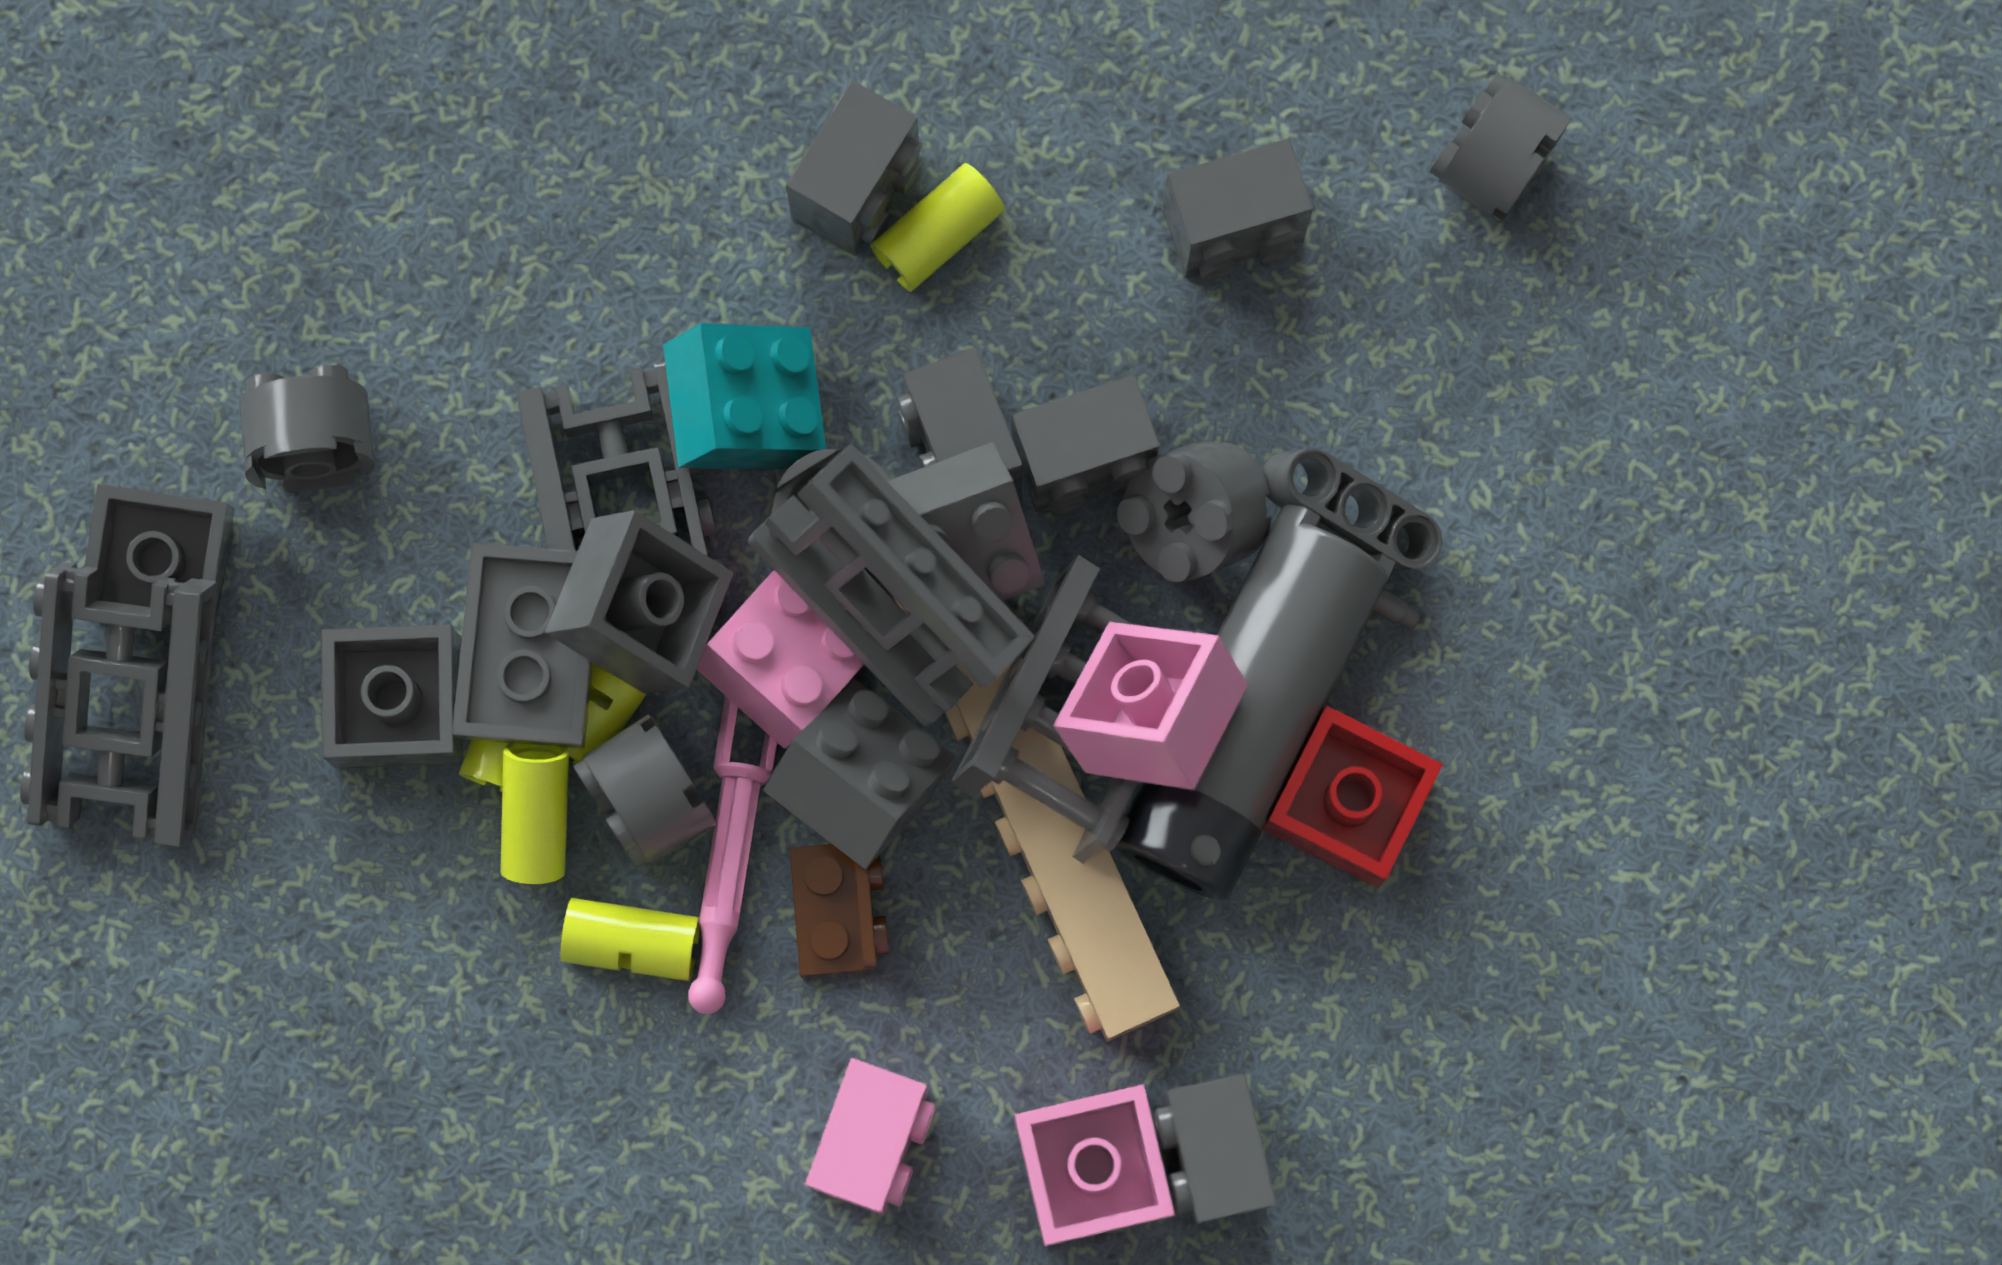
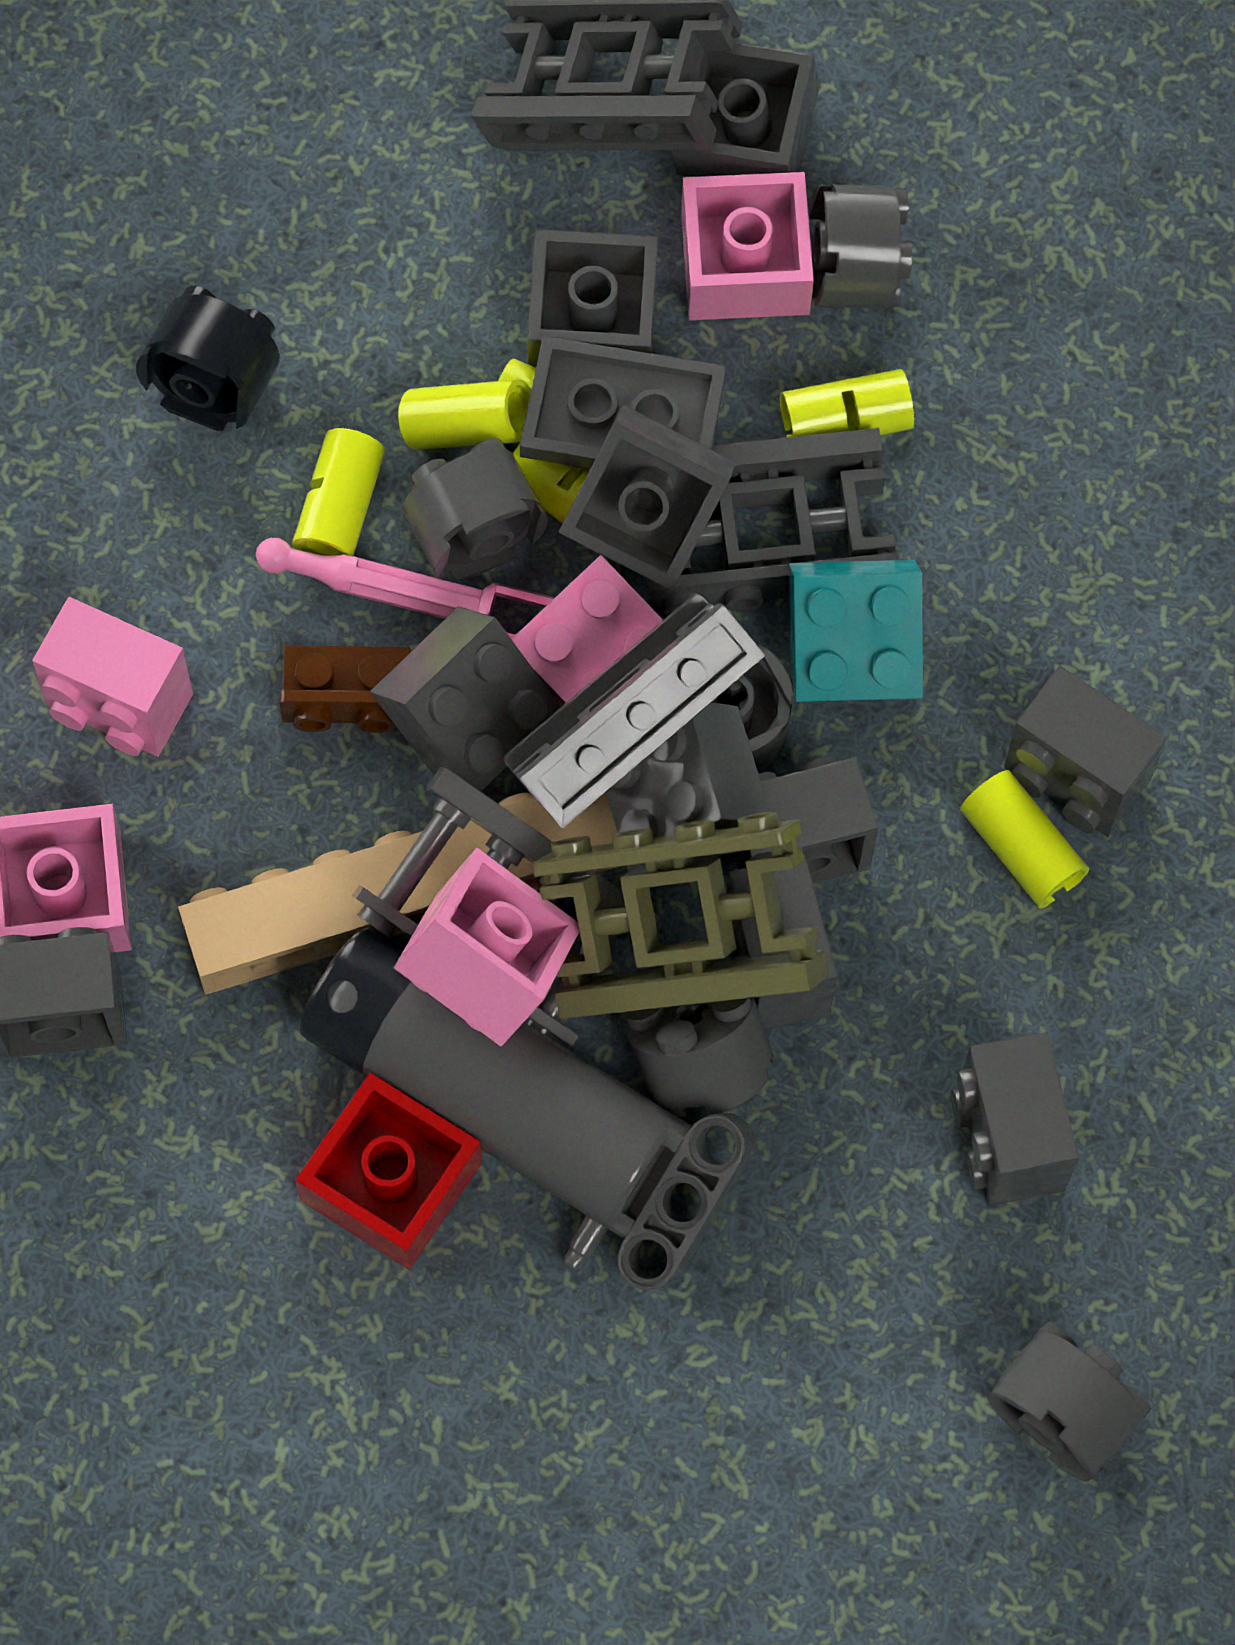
camera: 95 degrees right, 10 degrees down
none -> black brick [136,286,280,431]
none -> olive fence [532,812,829,1019]
none -> bright pink brick [681,172,814,320]
none -> neon yellow pin [780,369,914,438]

